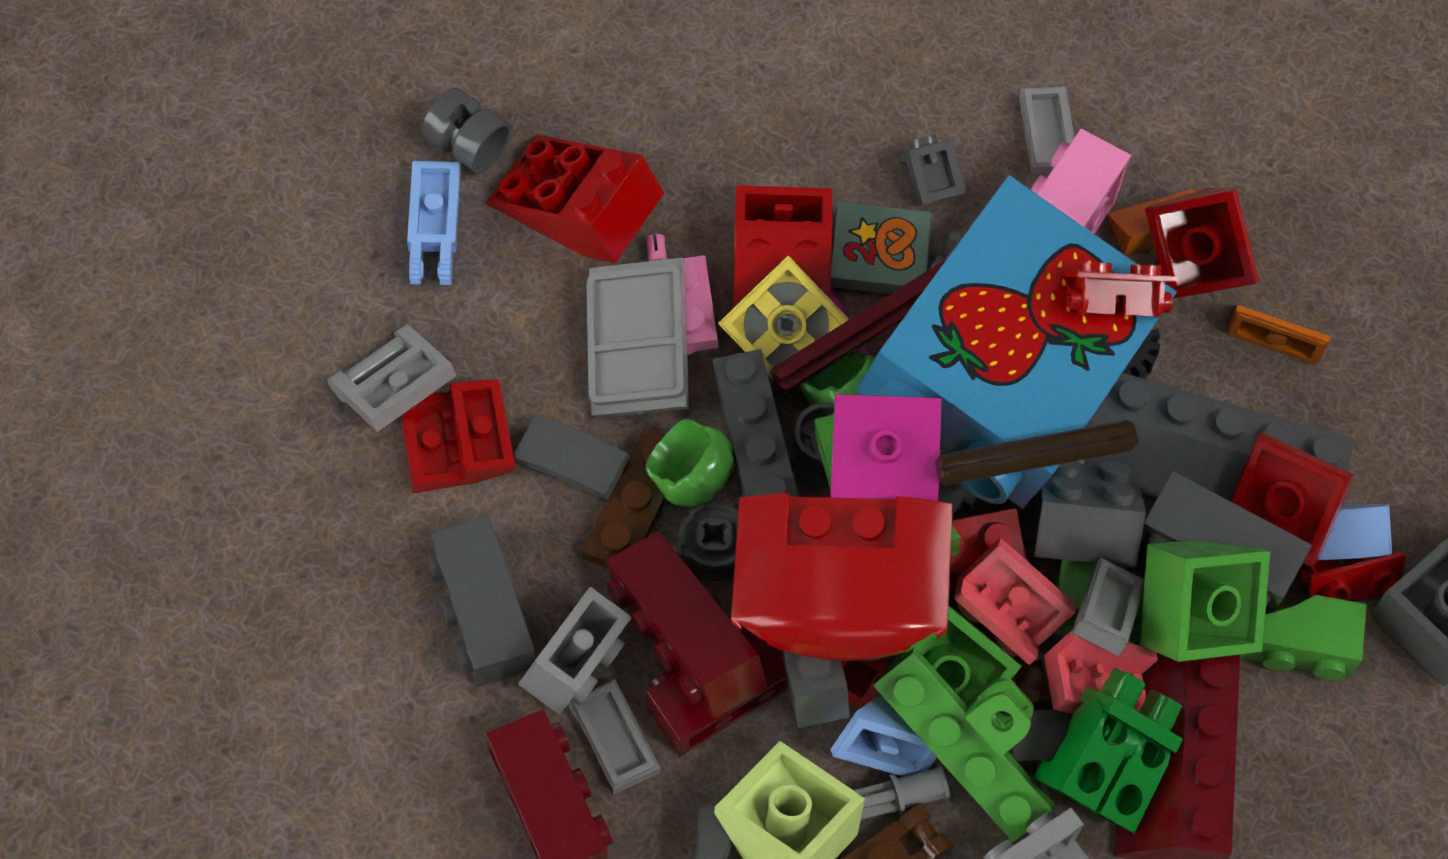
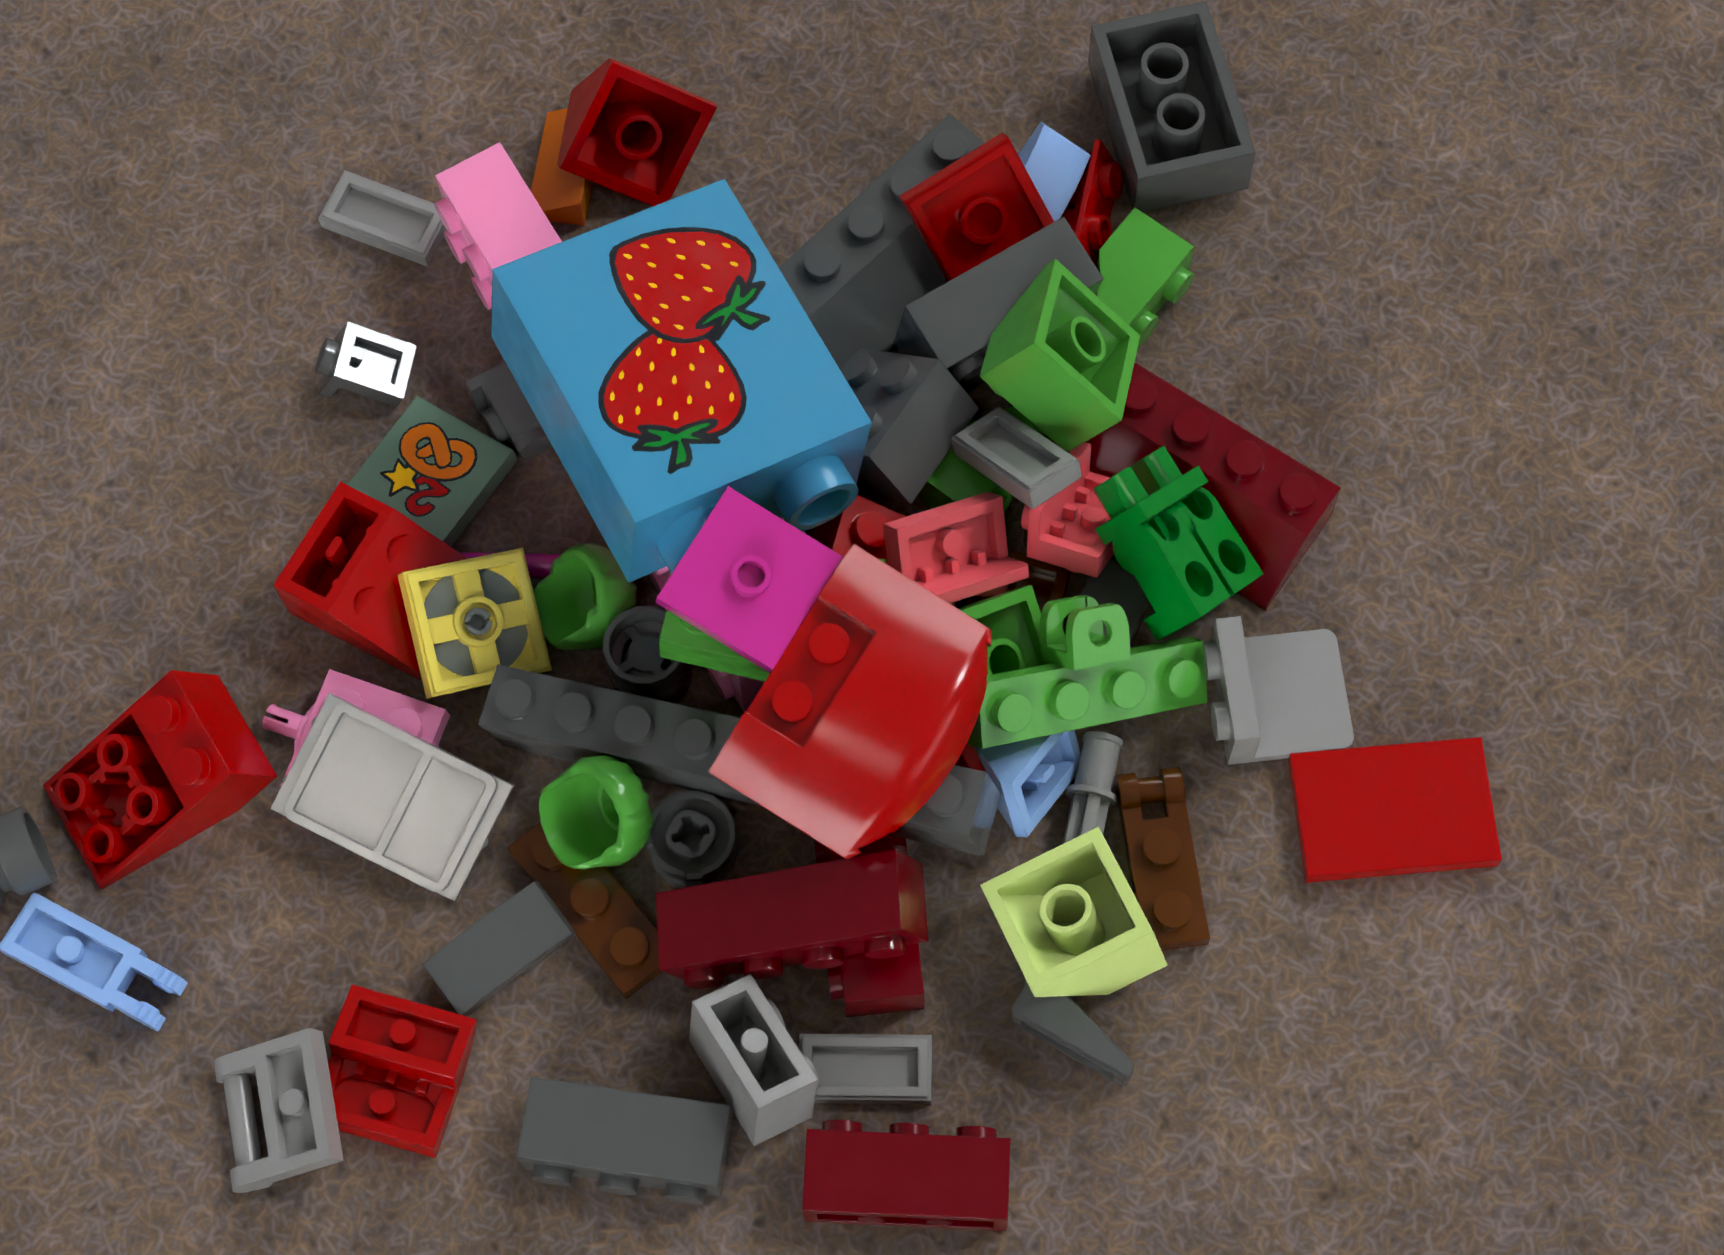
camera: 55 degrees left, 5 degrees up
dark red axle [770,259,947,393] -> none
dark brown axle [935,420,1138,485] -> none
hinge [1063,262,1179,318] -> none
orange slope [1226,304,1331,365] -> none

